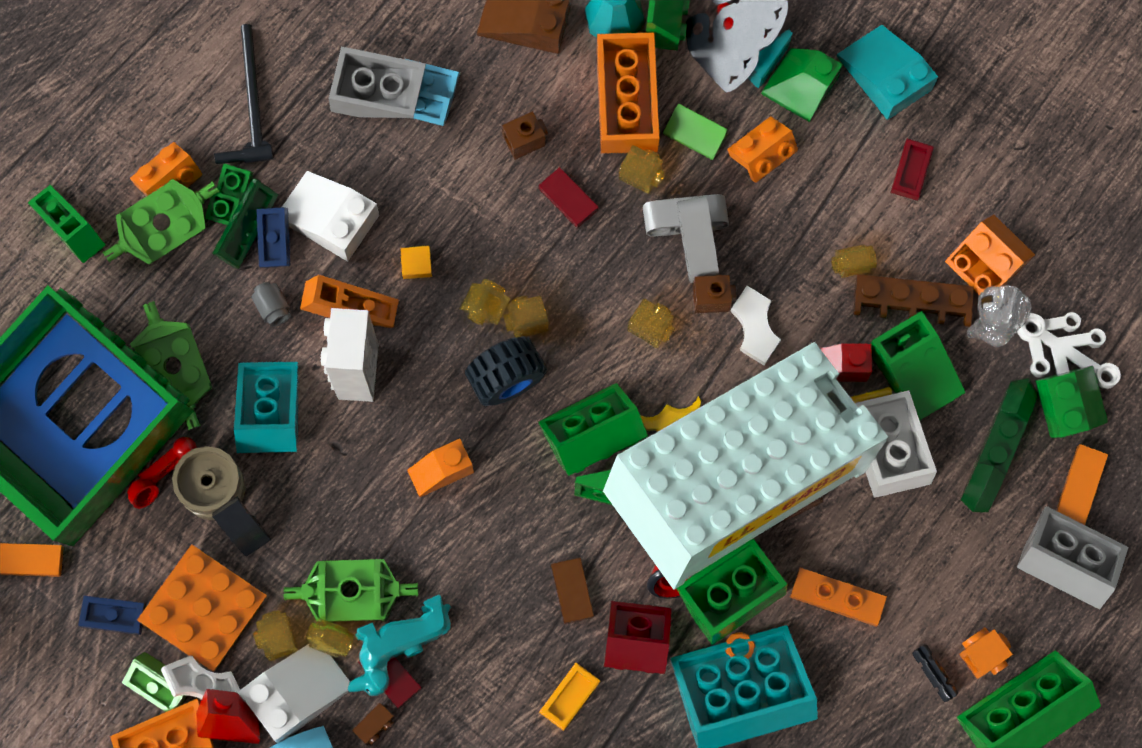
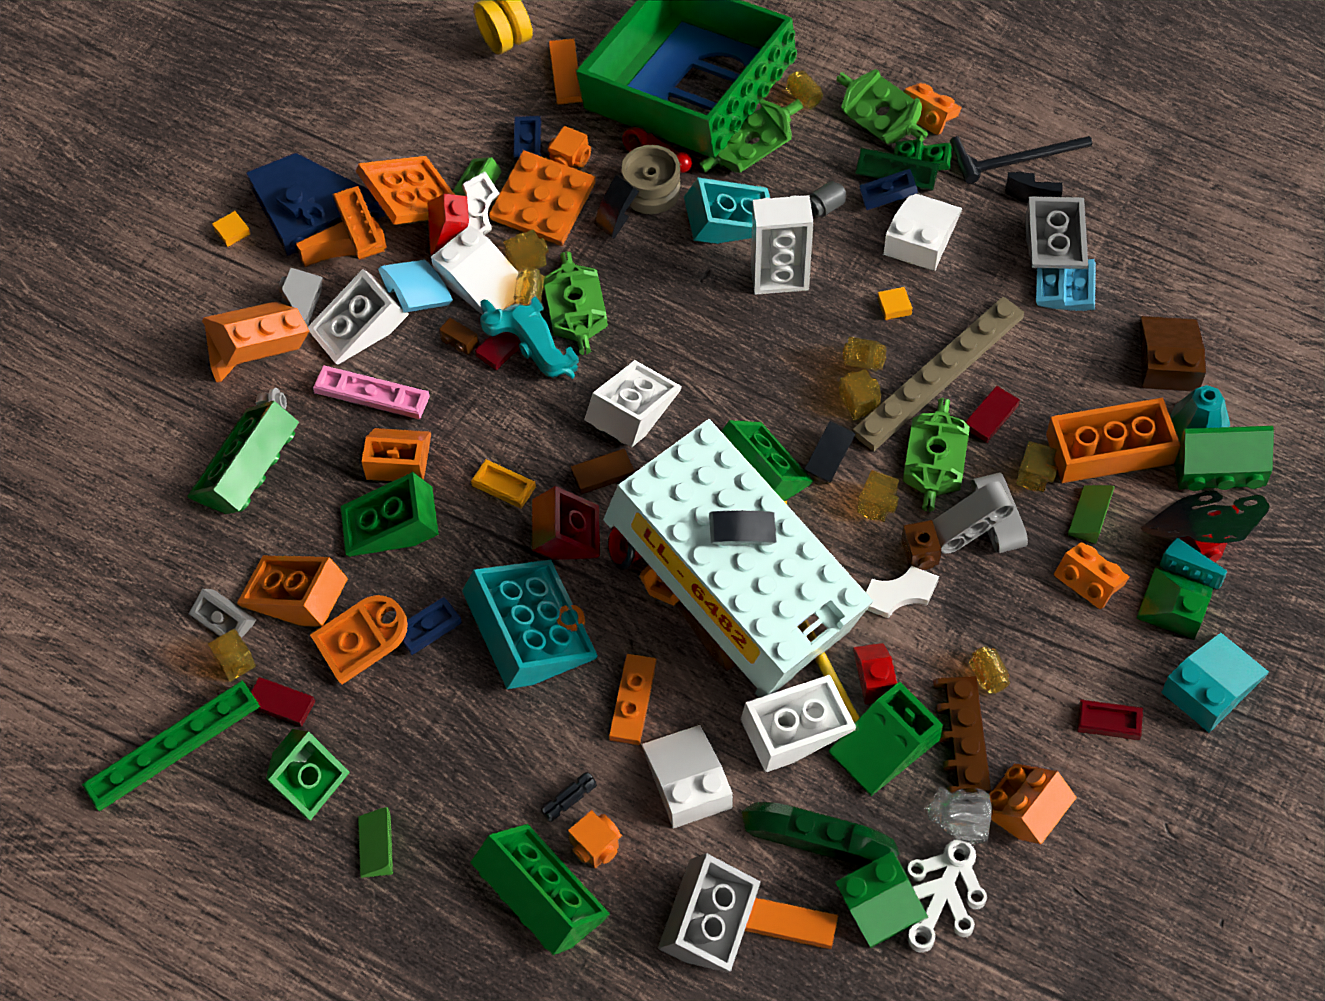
camera: 85 degrees right, 15 degrees down
green slope [28,185,105,263] -> none
orange slope [300,275,399,328] -> none
orange slope [407,438,474,497] -> none
black wheel [465,336,547,406] -> none
reddish brown brick [502,111,548,160] -> none
green slope [676,539,788,645] -> none
none -> orange brick [548,126,591,169]
none -> white slope [584,360,682,447]
none -> white slope [642,725,733,829]
none -> black slope [709,510,777,546]
none -> clear yellow brick [786,70,823,109]
none -> black slope [804,421,856,483]
none -> dark tan plate [853,296,1024,452]
none -> bright green plate [903,398,970,512]
none -> black slope [1005,172,1063,203]

